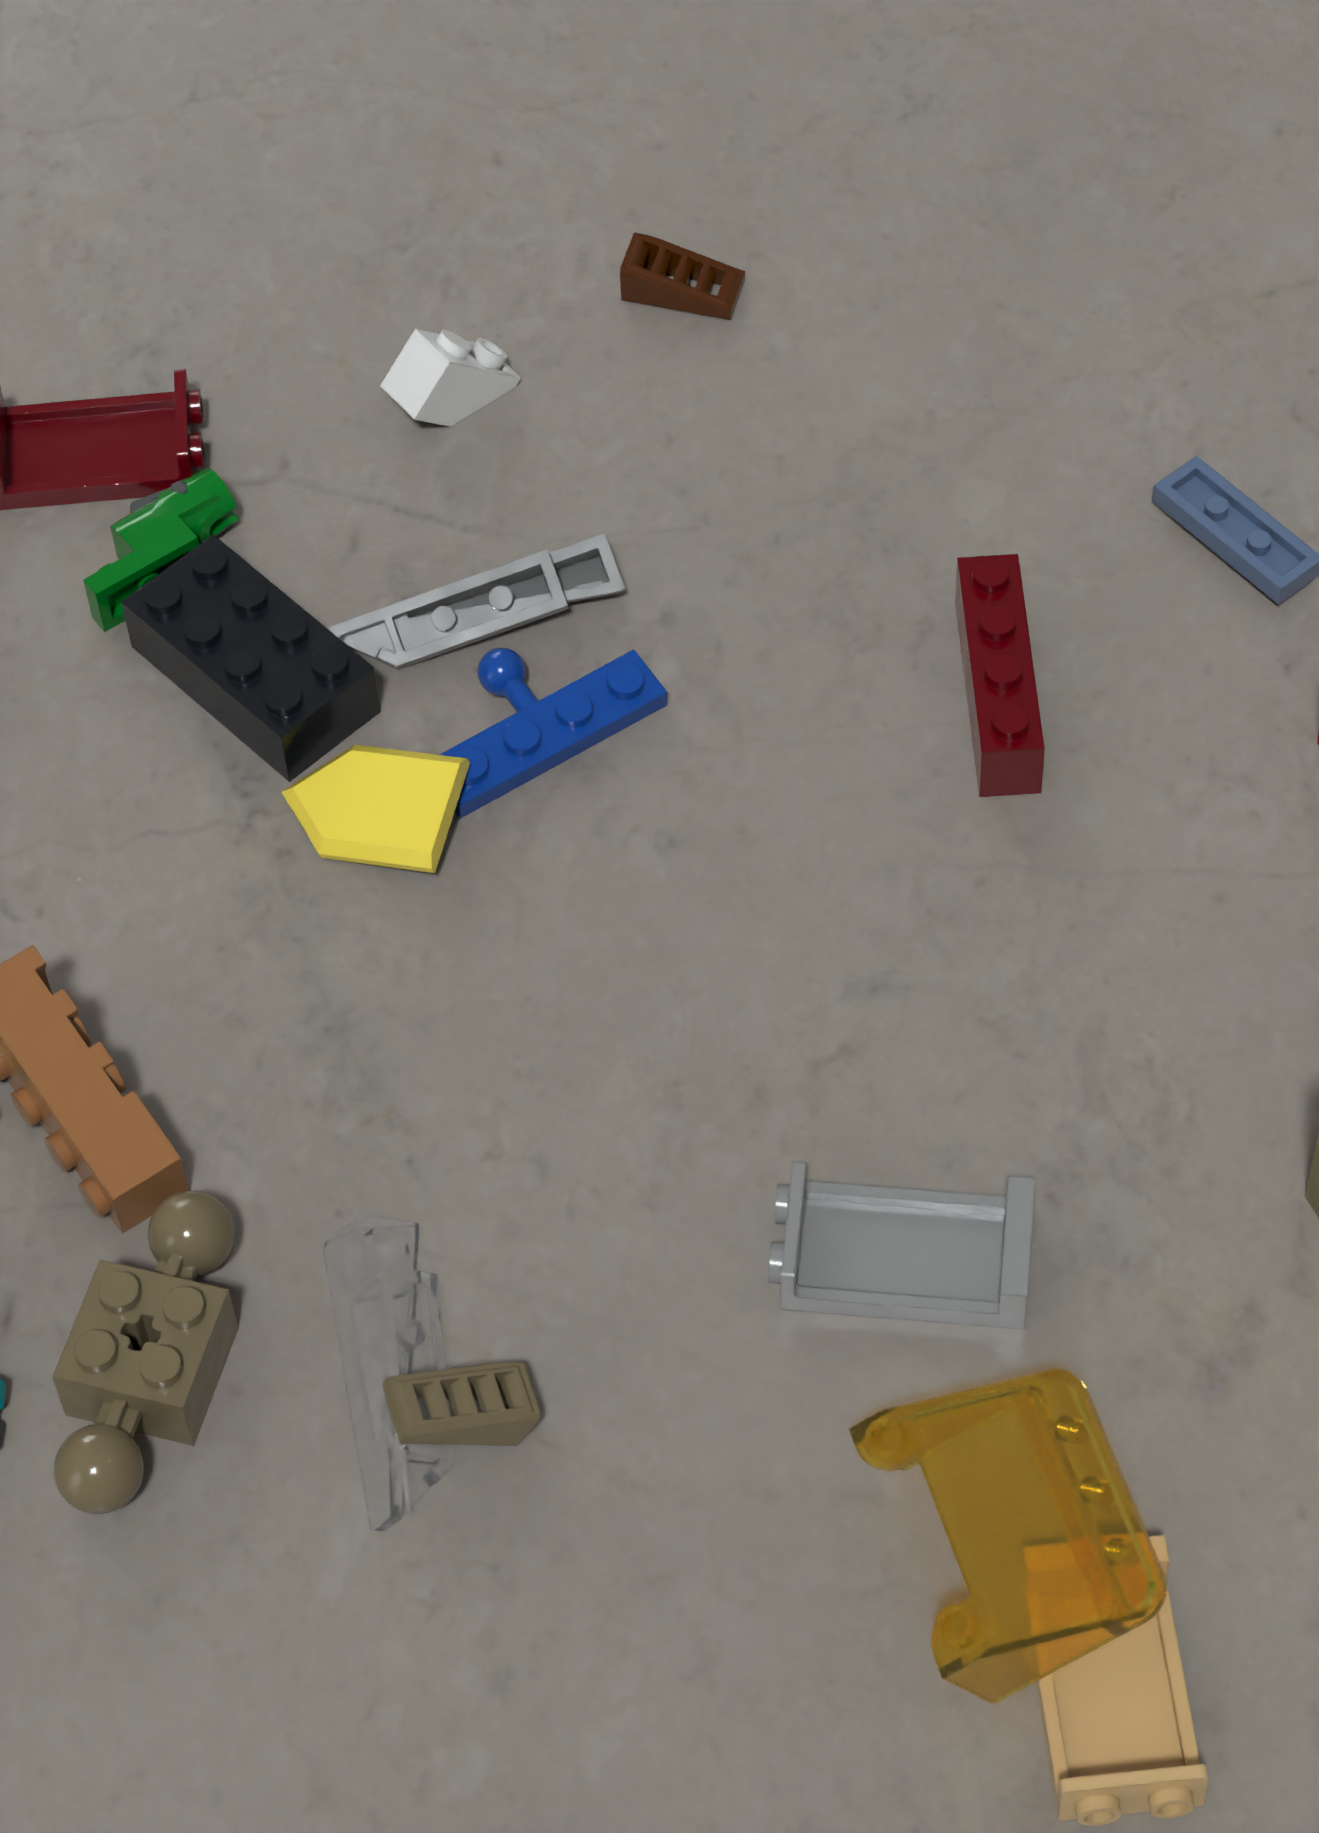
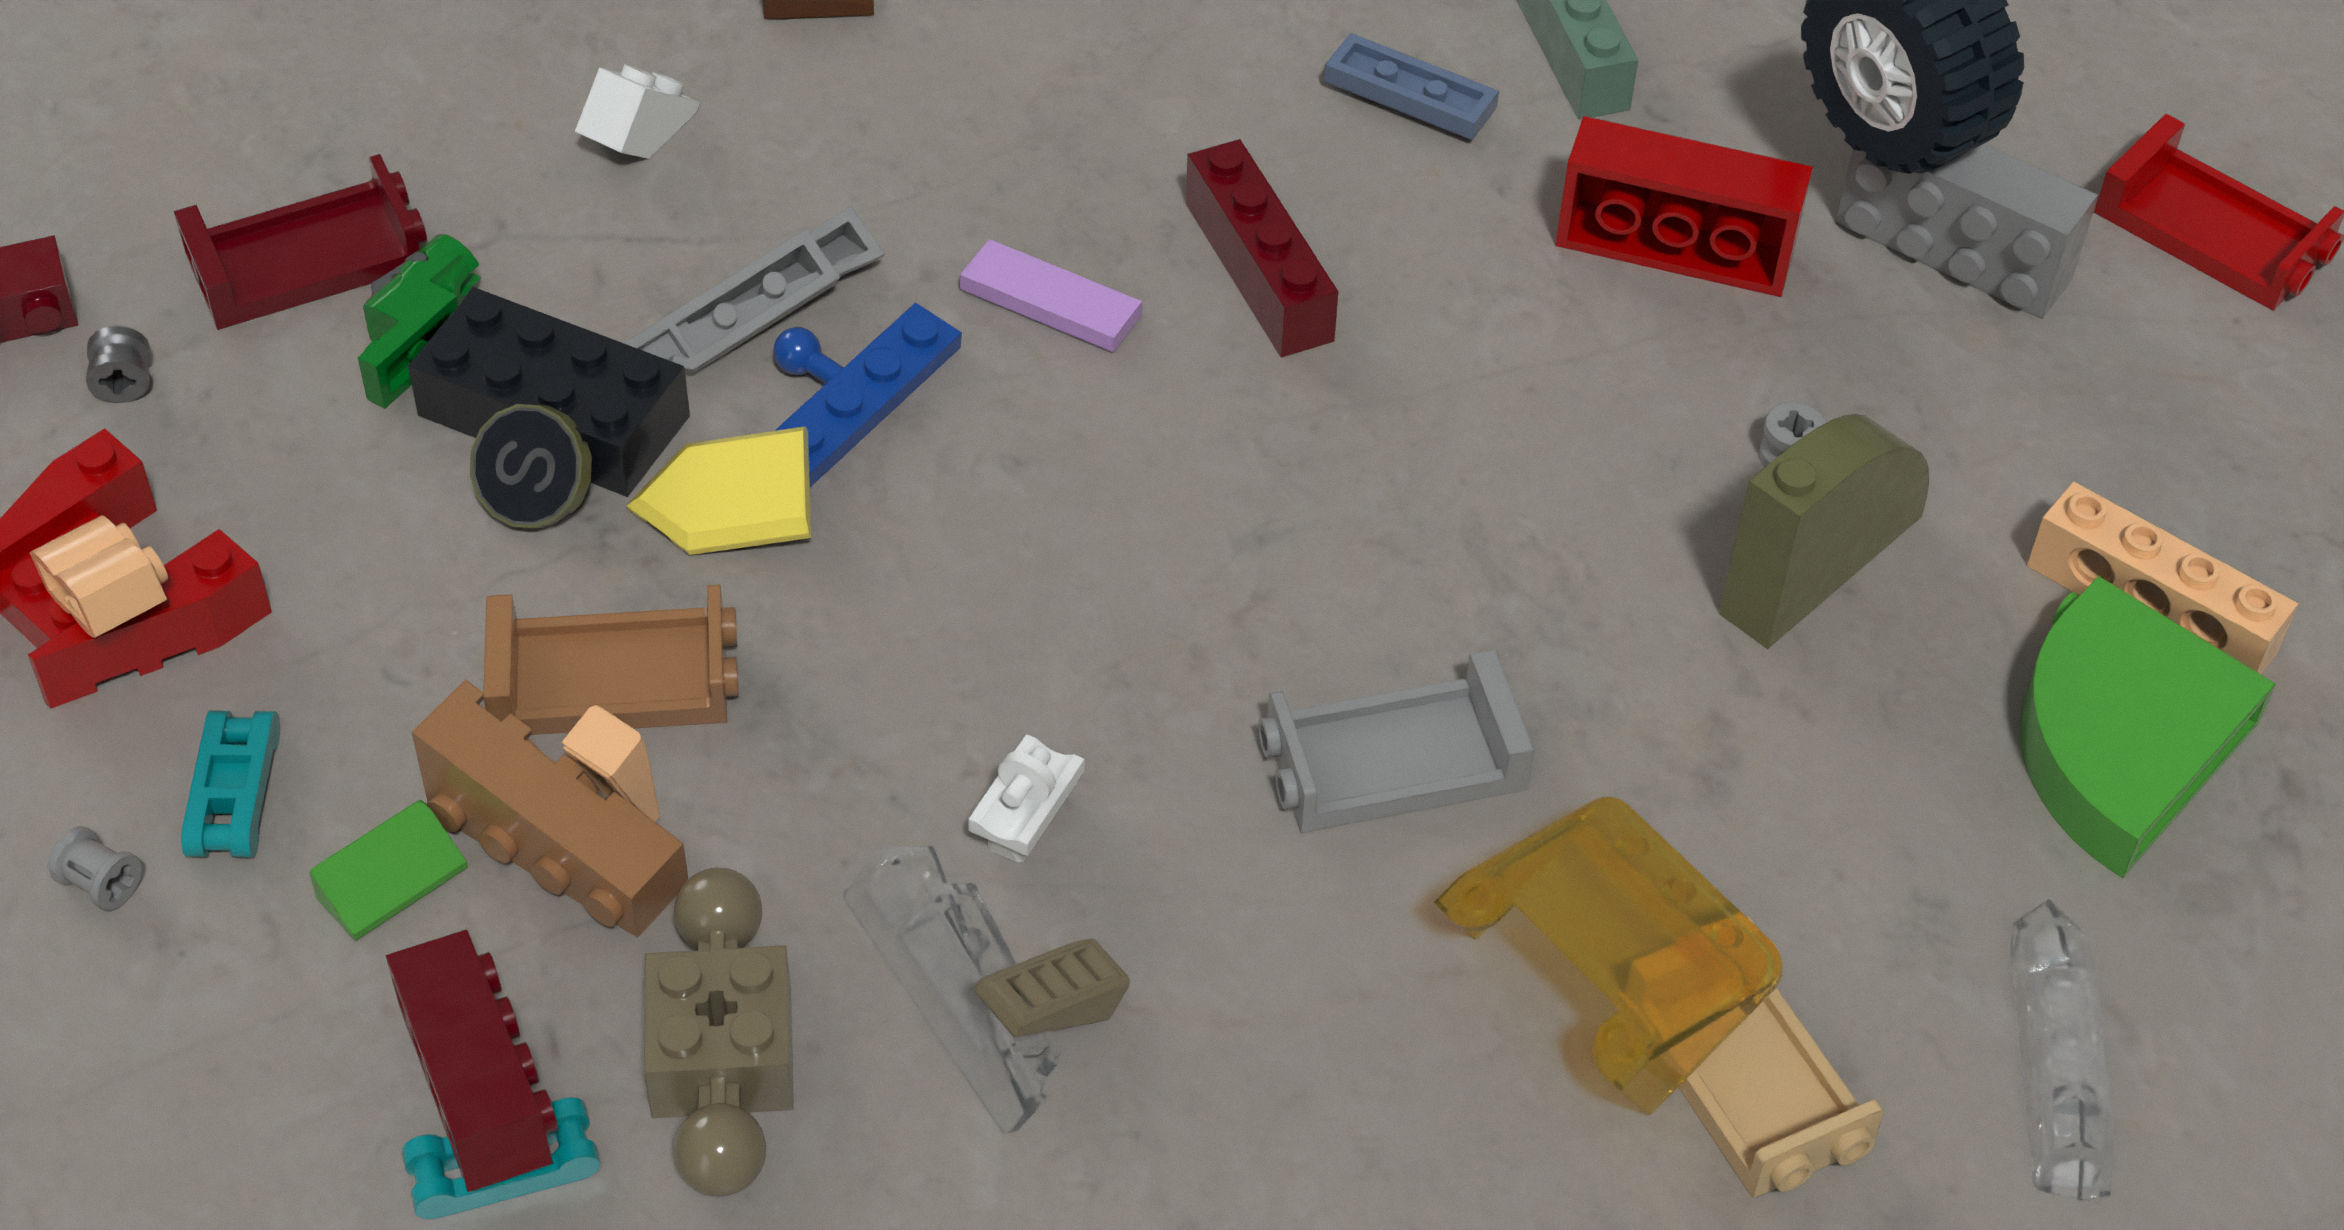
camera: 25 degrees left, 5 degrees down
none -> black tile [470,404,592,528]
none -> medium nougat panel [483,584,739,735]
none -> light nougat slope [561,705,660,822]
none -> lavender tile [960,239,1142,353]
none -> white hips [968,734,1085,863]

